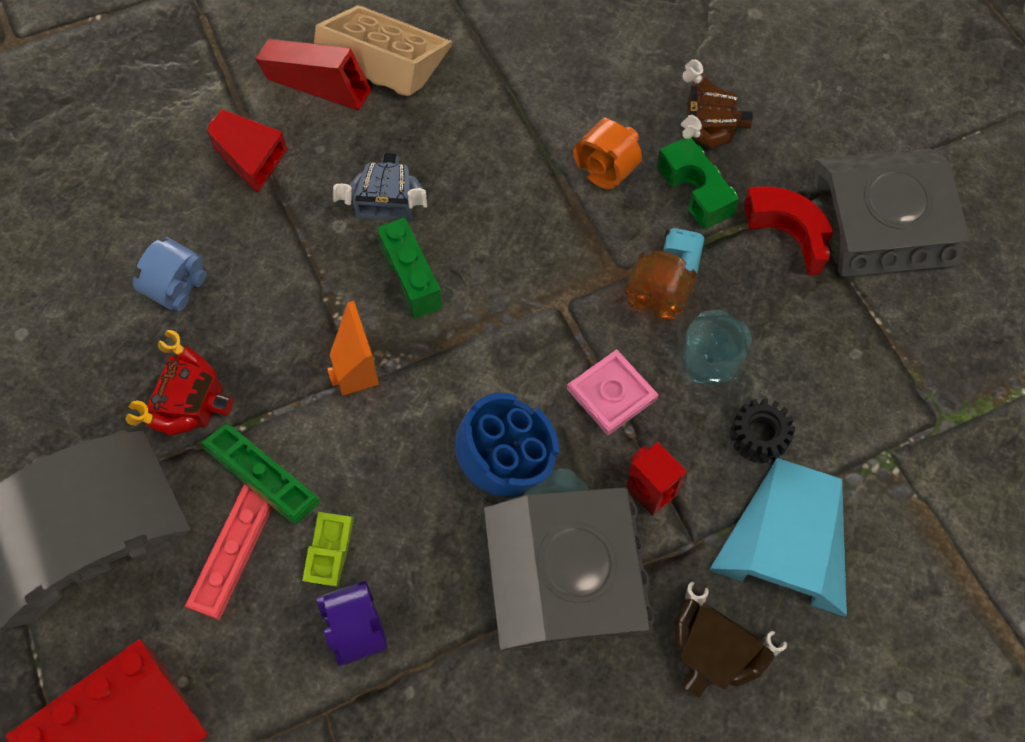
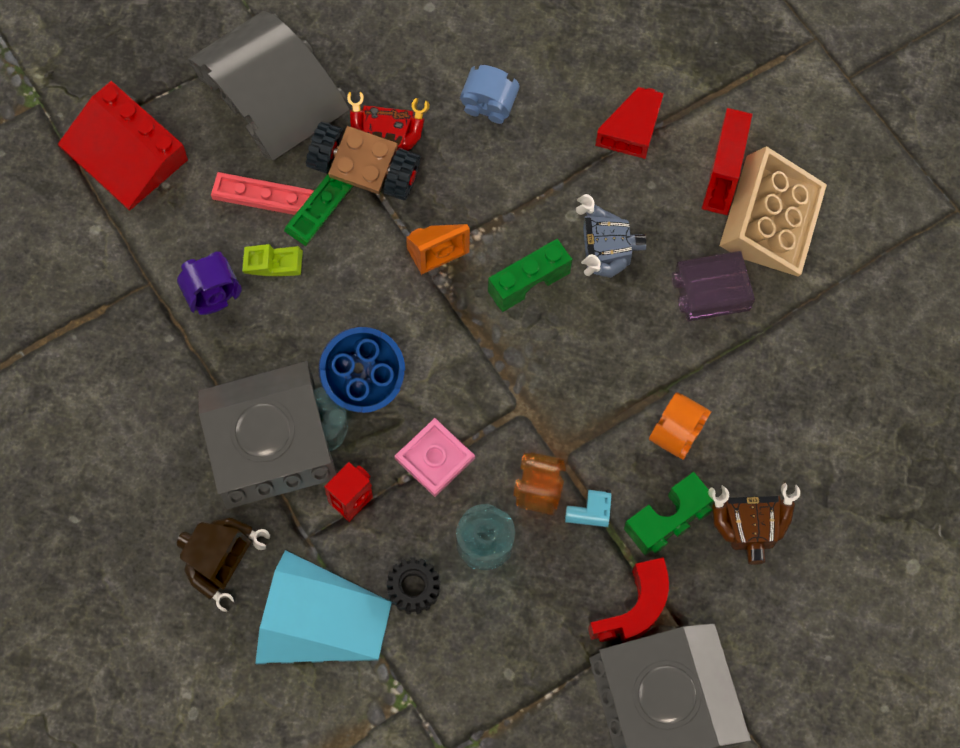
camera: 80 degrees right, 5 degrees up
none -> plate [306,121,421,201]
none -> clear purple brick [672,251,755,322]

